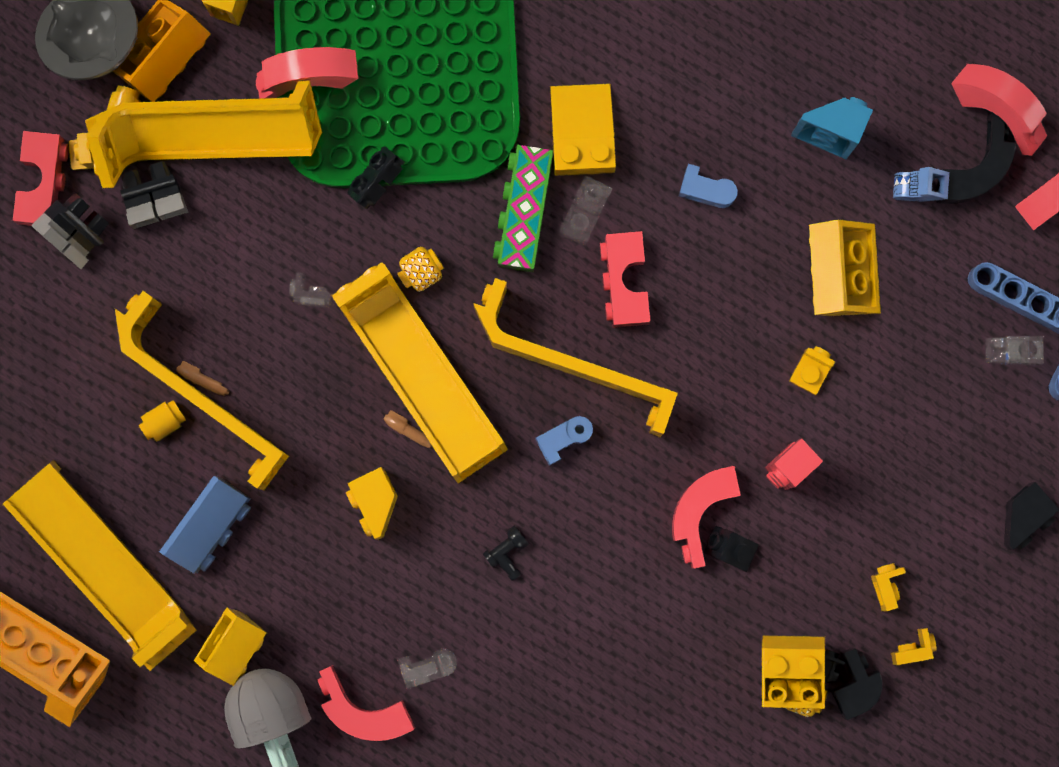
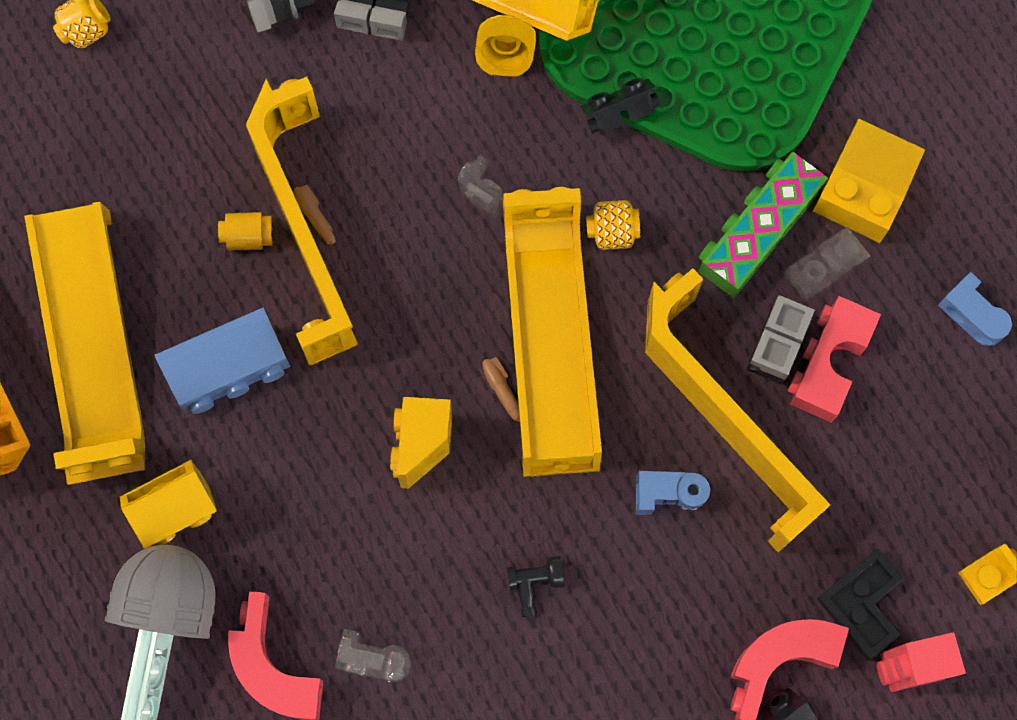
camera: 30 degrees right, 10 degrees down
none -> yellow piece [475,15,536,77]
none -> light grey hips [746,295,815,385]
none -> black plate [816,549,904,661]

